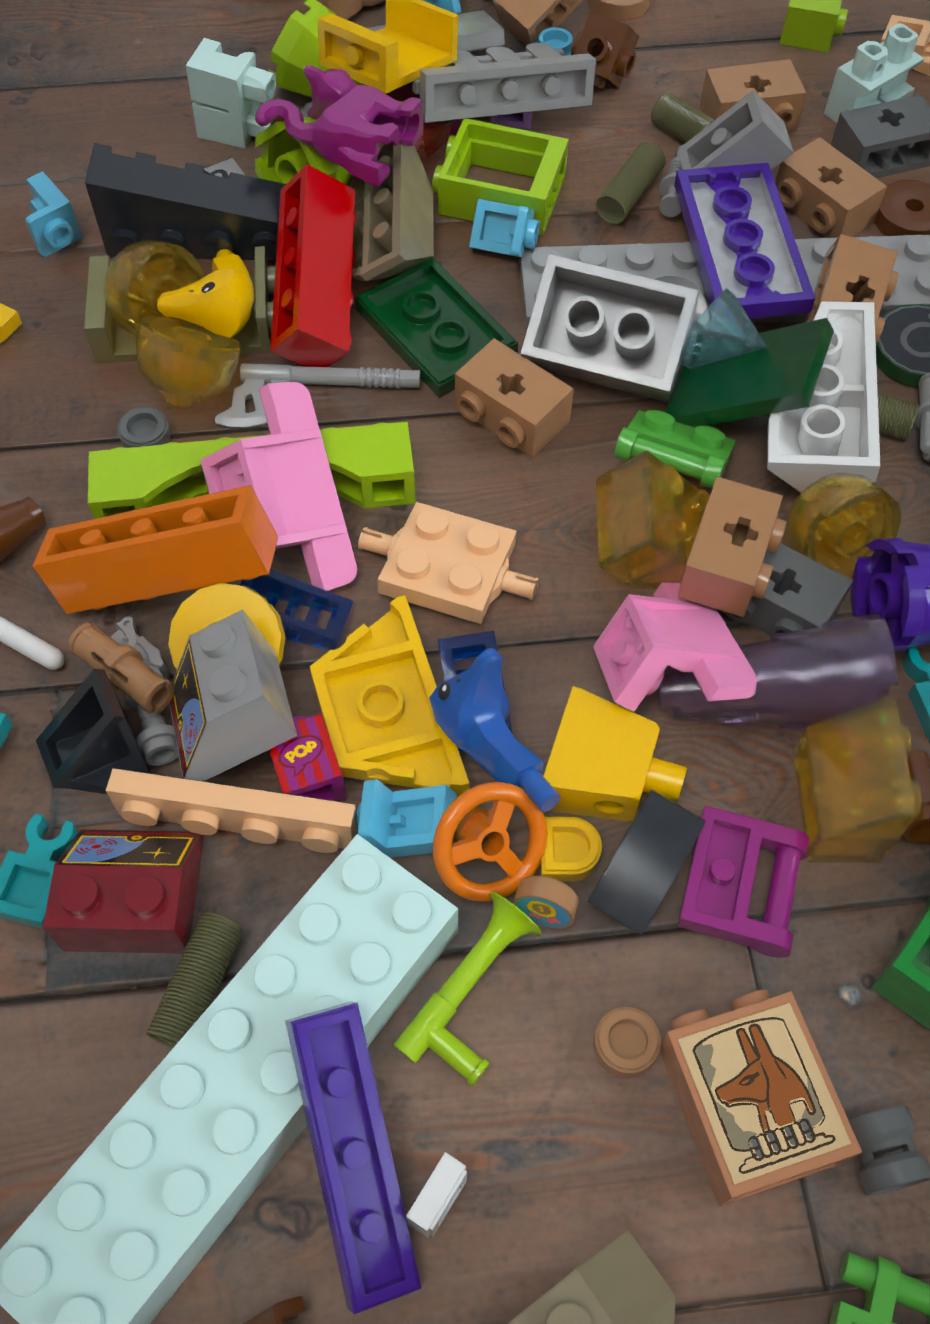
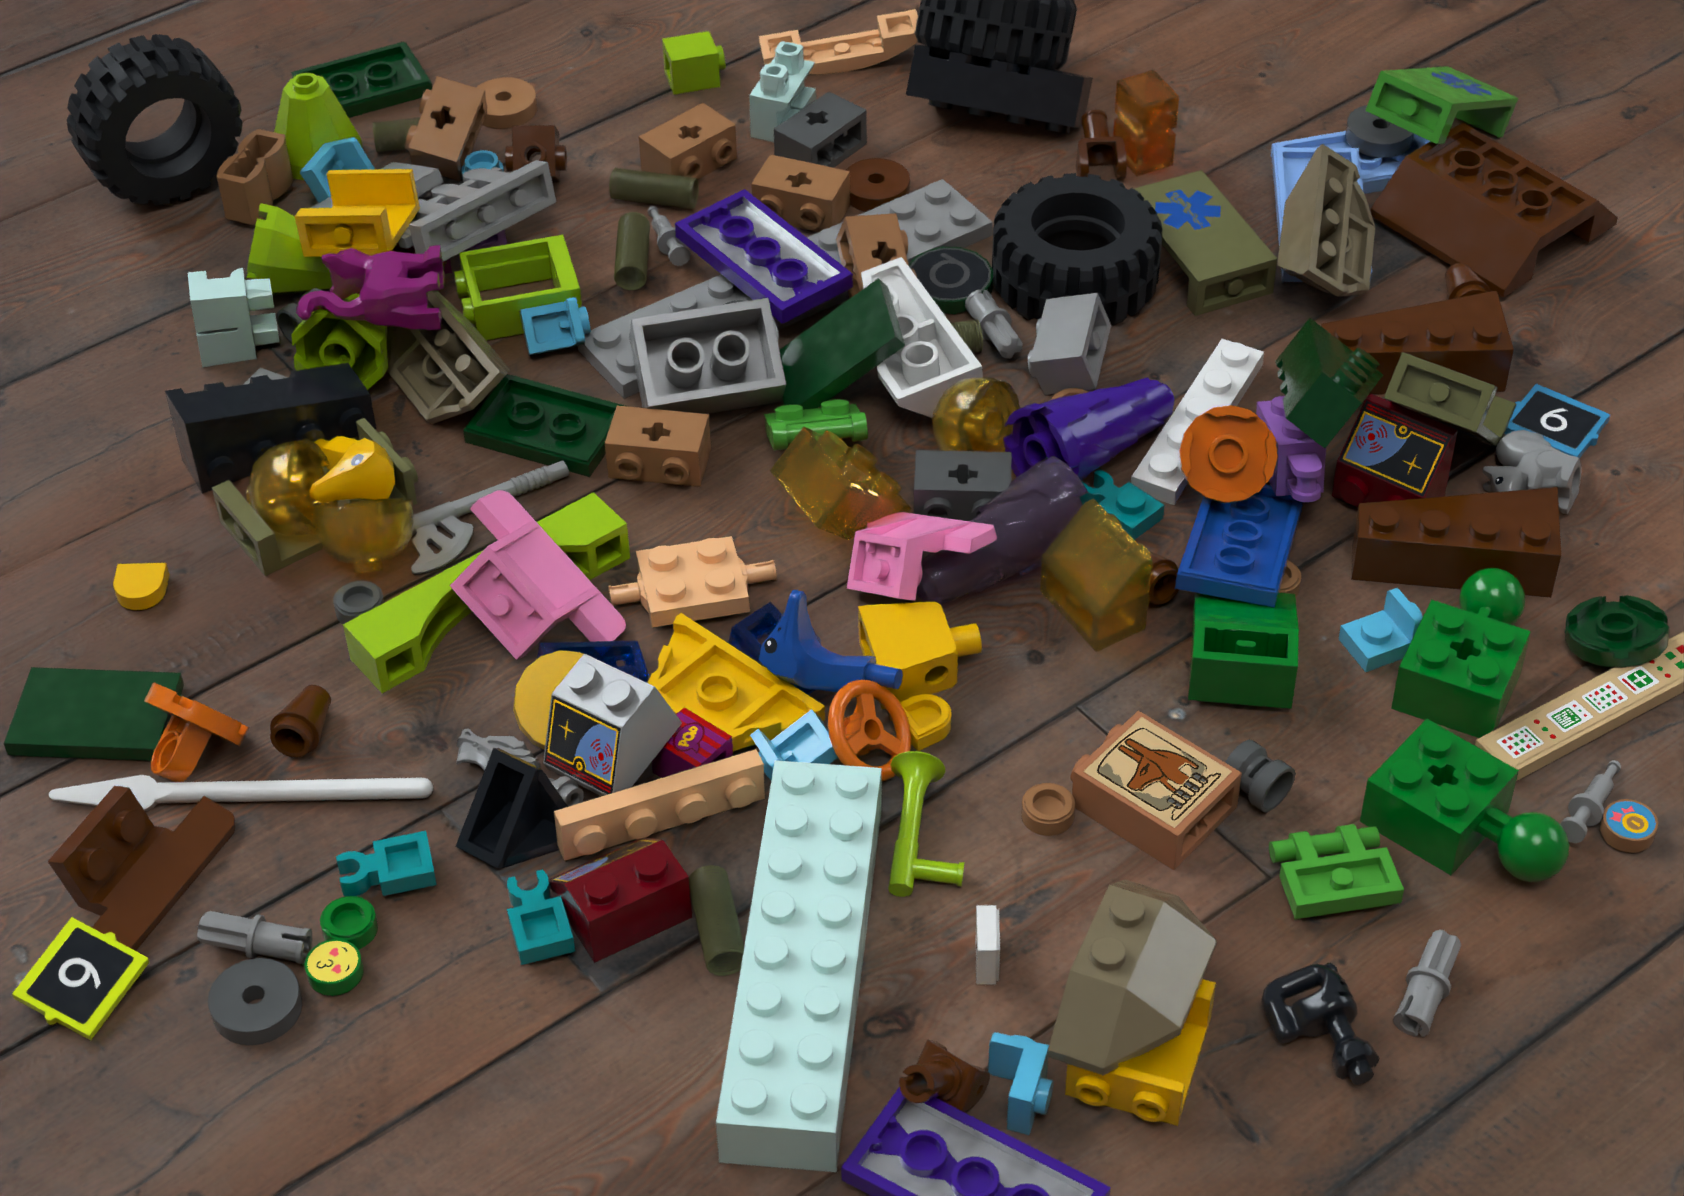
camera: 30 degrees left, 15 degrees down
medium azure bracket [25,171,83,257] -> none
orange brick [32,485,279,614] -> none
medium nougat pin [68,623,175,714] -> none
red brick [270,164,357,367] -> none
dark purple tile [285,1001,422,1315] -> none
medium nougat tile [513,876,579,929] -> none
black slope [587,789,706,935] -> none
medium nougat brick [677,476,787,617] -> none
magenta plate [677,805,810,958] -> none
light grey brick [678,90,794,170] -> none
clear light blue slope [681,288,767,369] -> none

